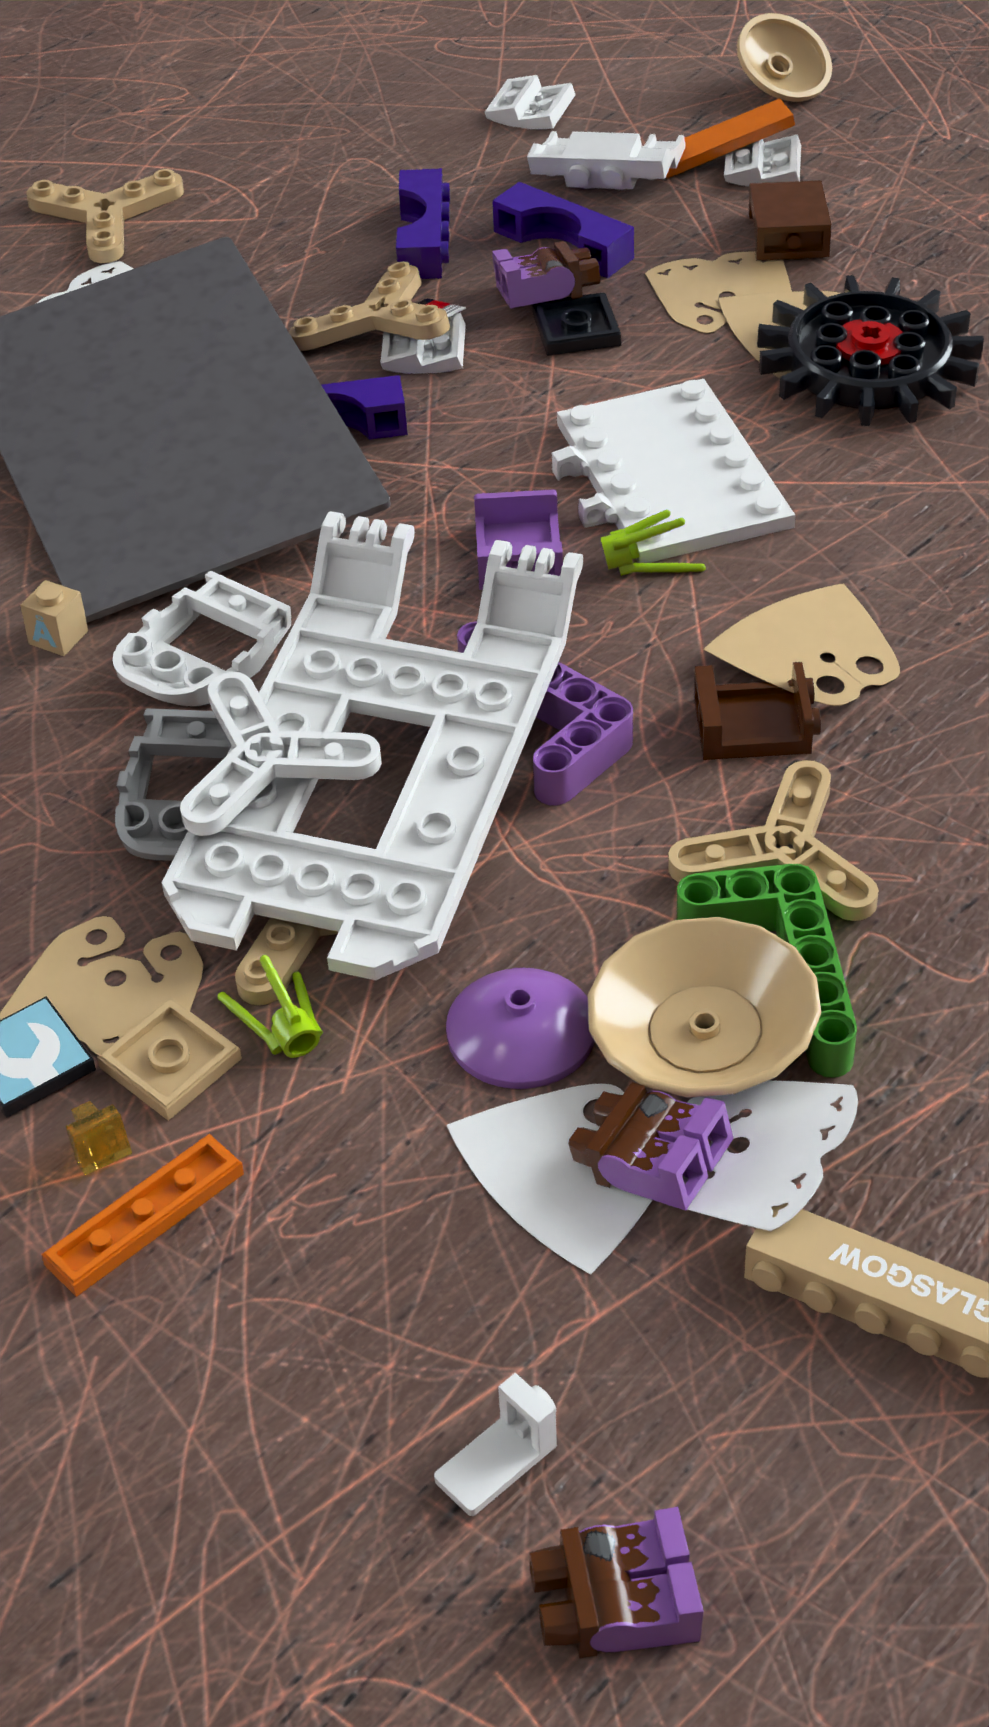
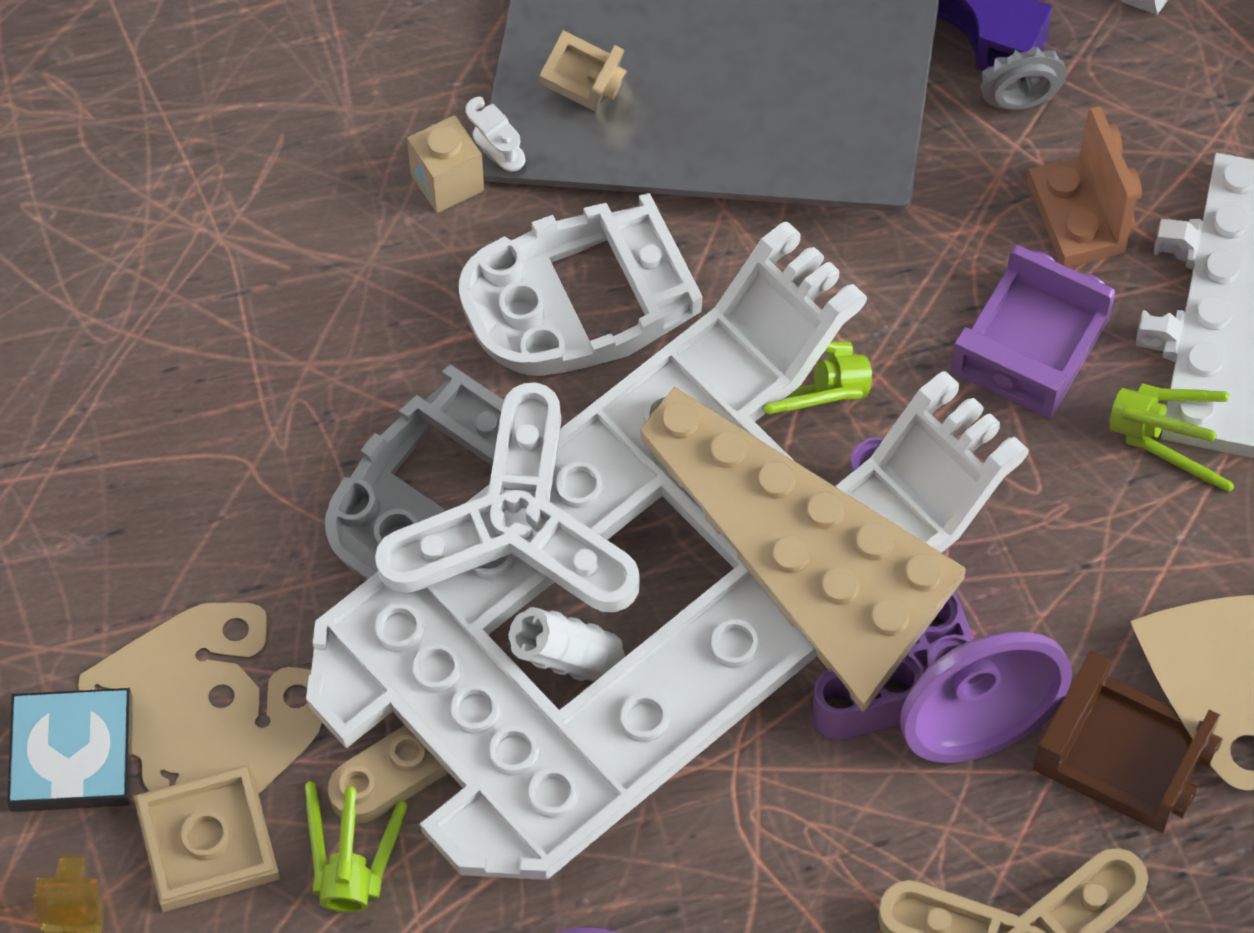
camera: 30 degrees right, 15 degrees up
none -> white piece [466,97,525,172]
none -> white axle [509,607,625,682]
none -> tan bracket [537,30,627,112]
none -> tan wing [640,386,966,713]
none -> lime plant [764,341,872,414]
none -> medium lavender dish [900,631,1072,763]
none -> light grey gear [980,46,1067,109]
none -> nougat bracket [1026,106,1142,268]

